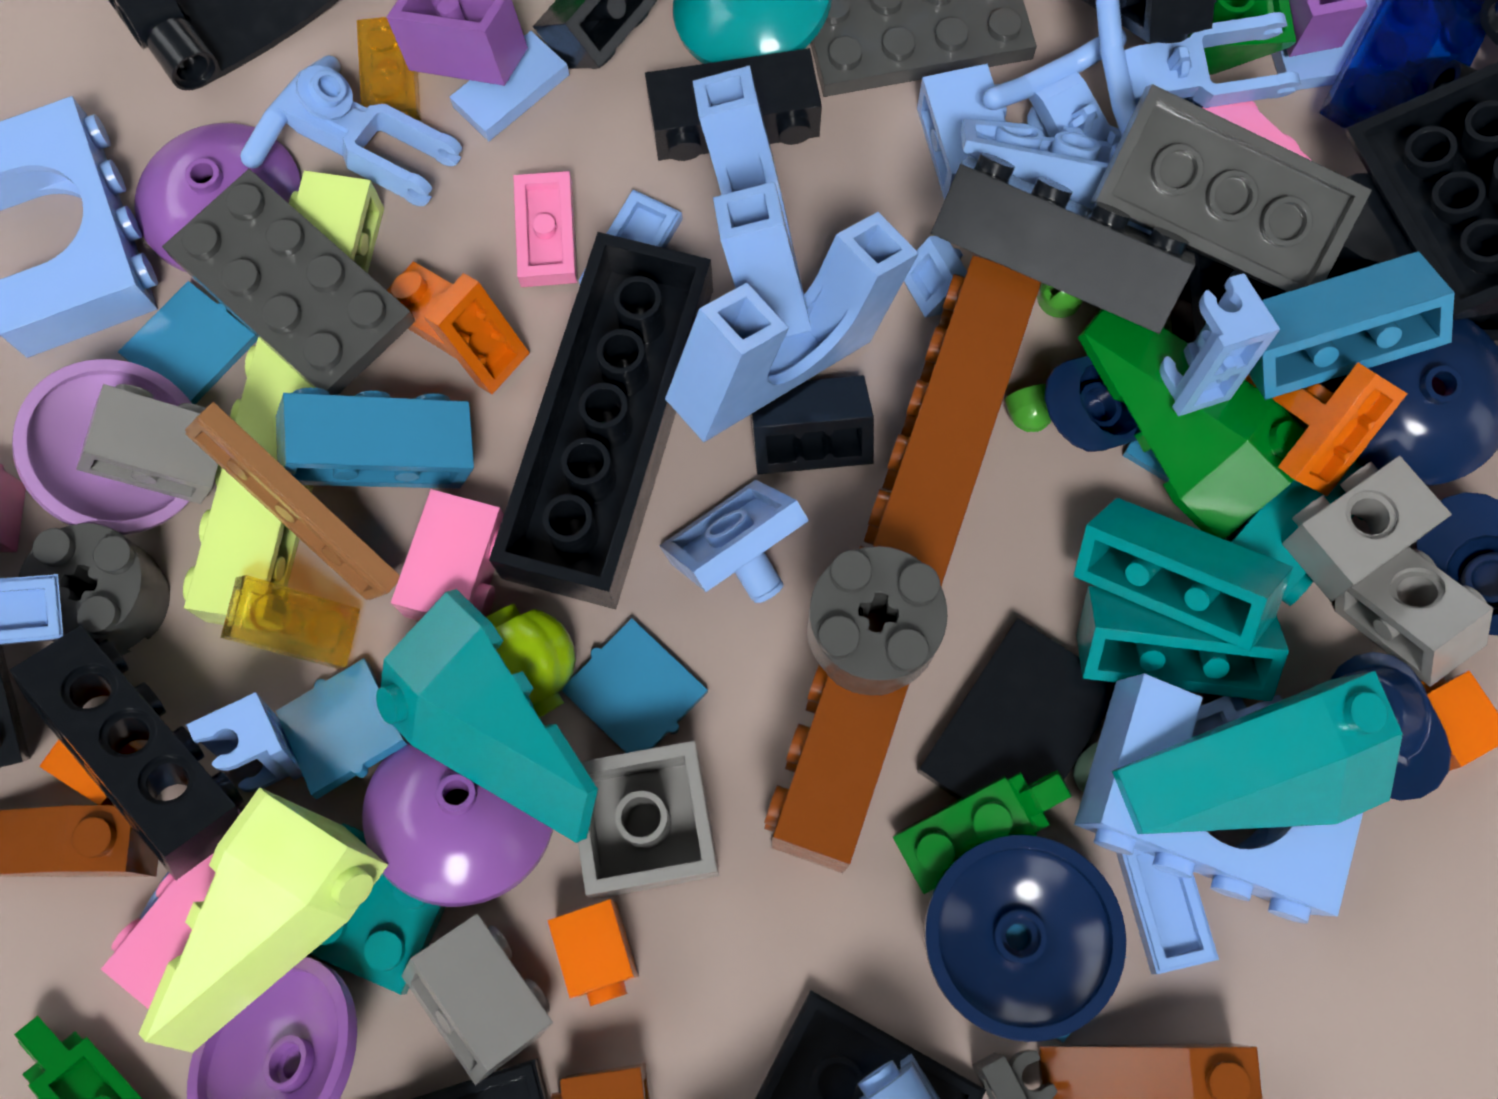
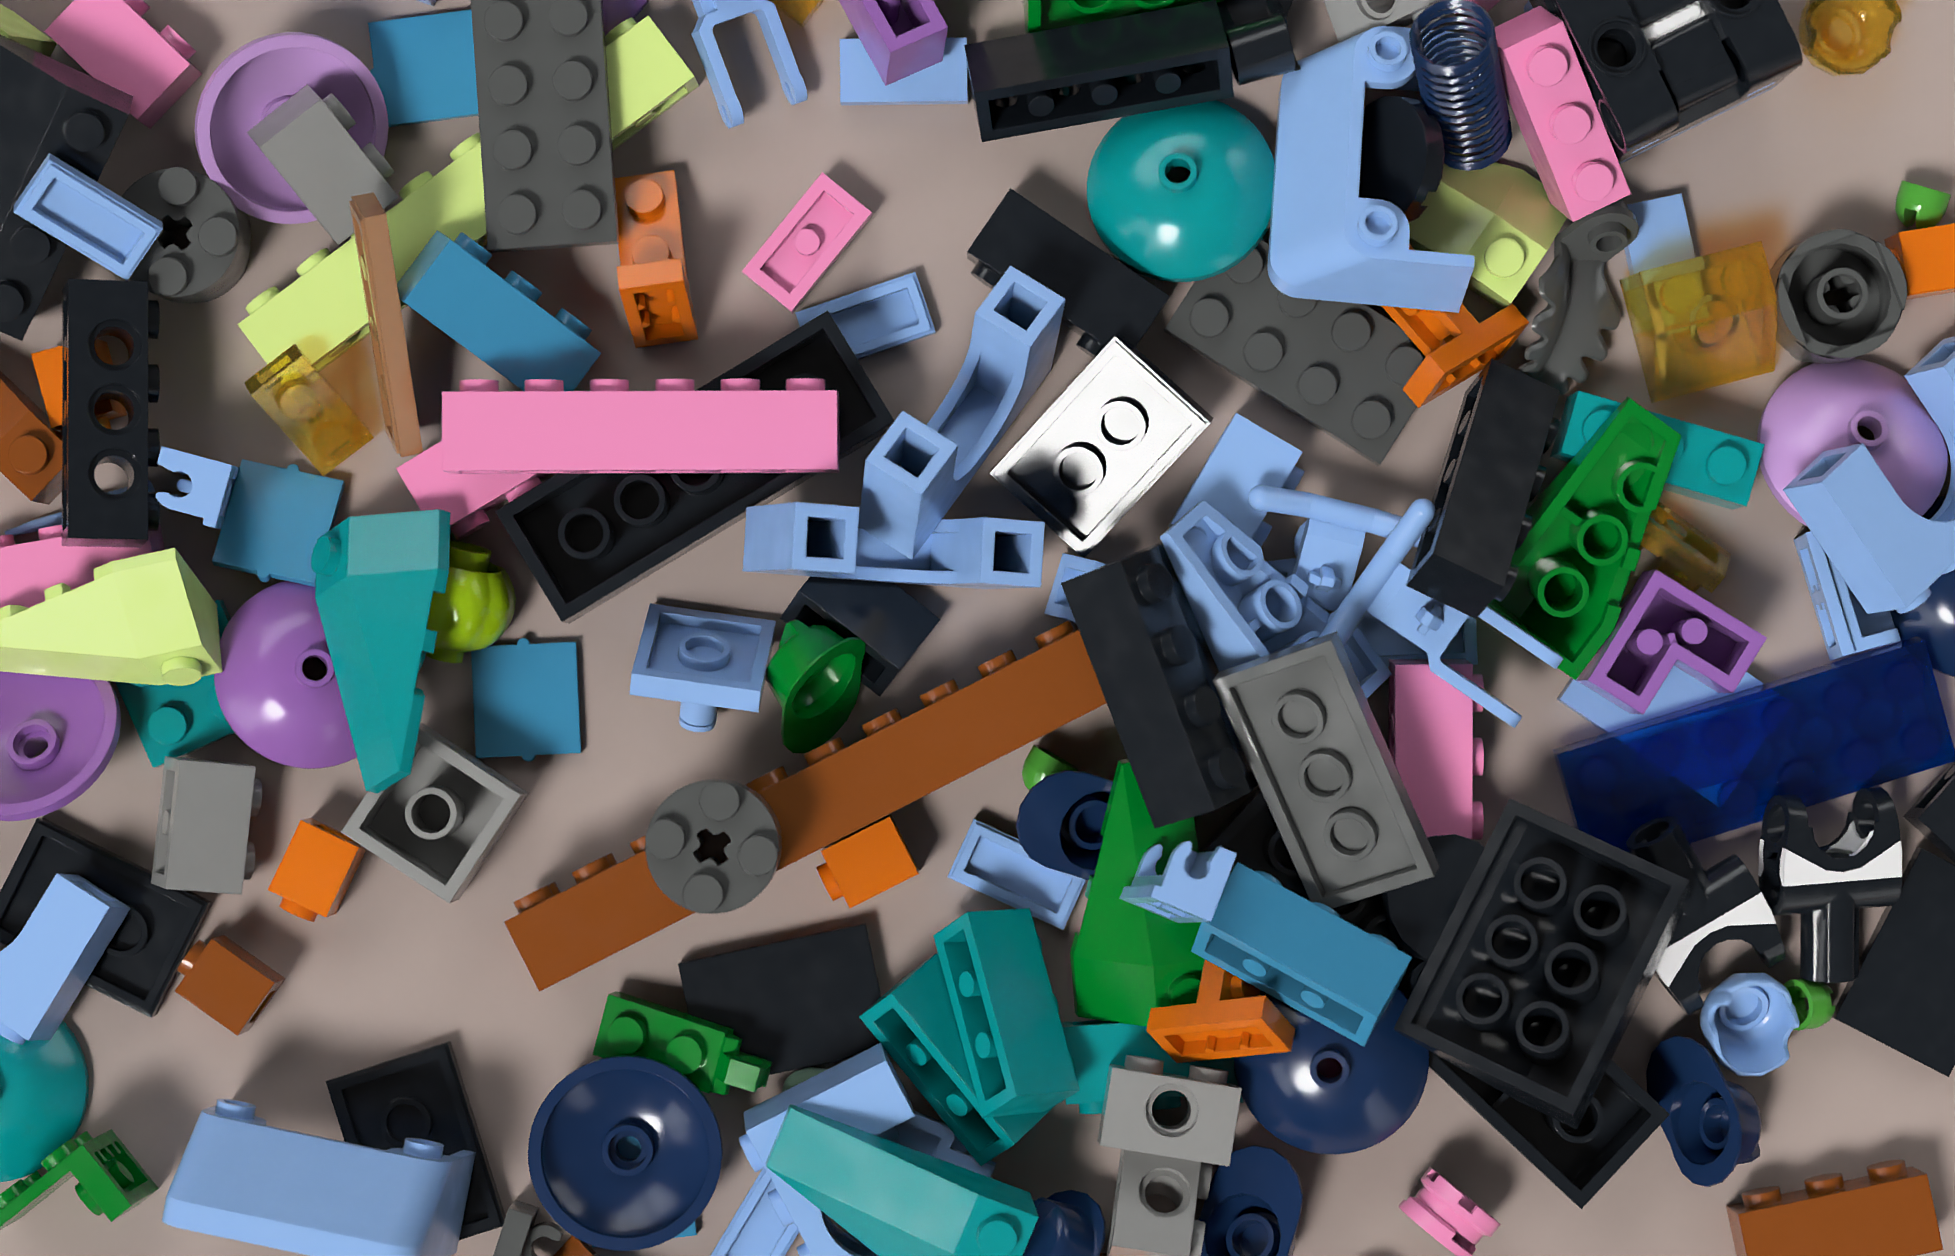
camera: 35 degrees right, 15 degrees up
none -> bright pink brick [442,378,839,474]
none -> green piece [766,619,866,754]
none -> orange brick [816,815,919,908]
none -> light blue tile [947,819,1086,930]
none -> tile [990,332,1213,558]

